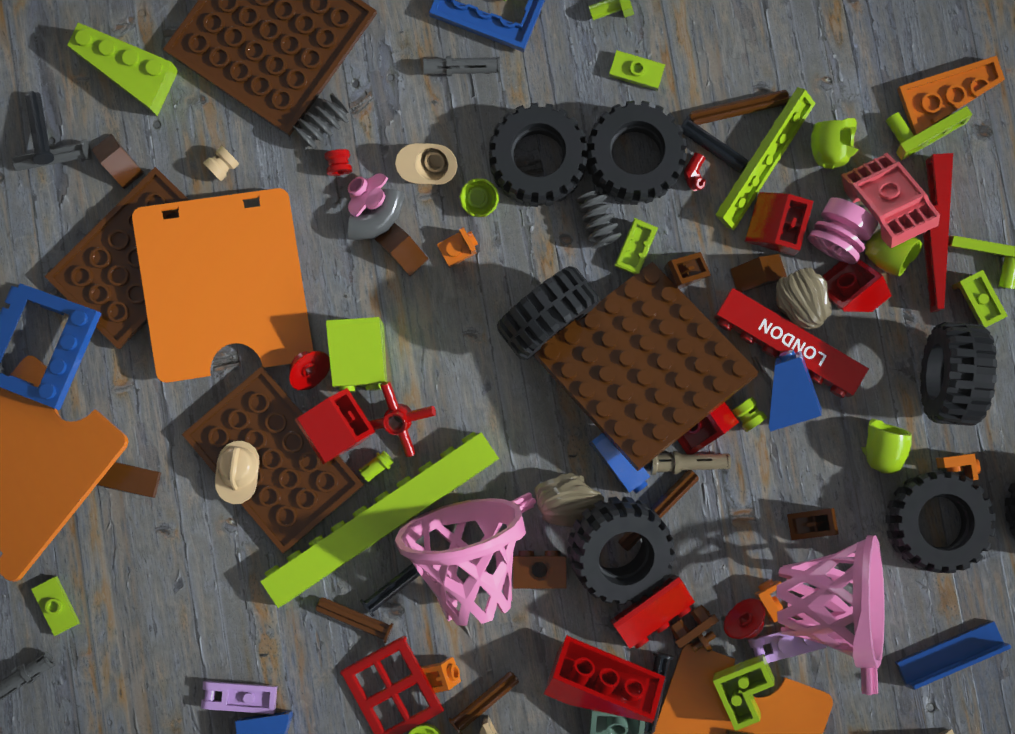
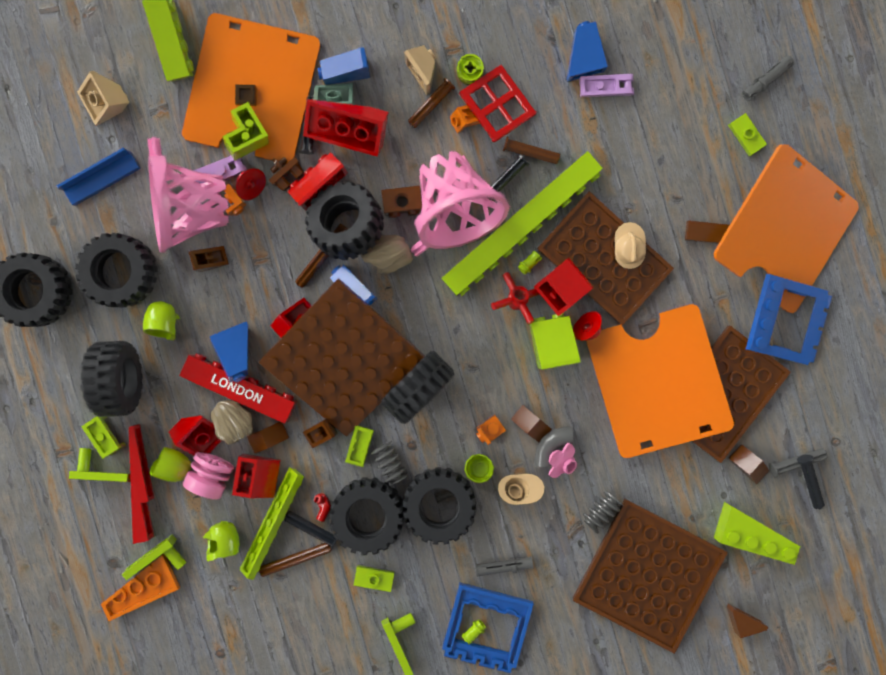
camera: 175 degrees right, 5 degrees up
tan wheel [203,145,239,181] -> none
red wheel [324,149,352,176] -> none
dark tan pin [650,451,731,475] -> none
lime wheel [731,396,768,432] -> none
coral plate [841,153,940,248] -> none
orange bracket [936,454,981,480] -> none

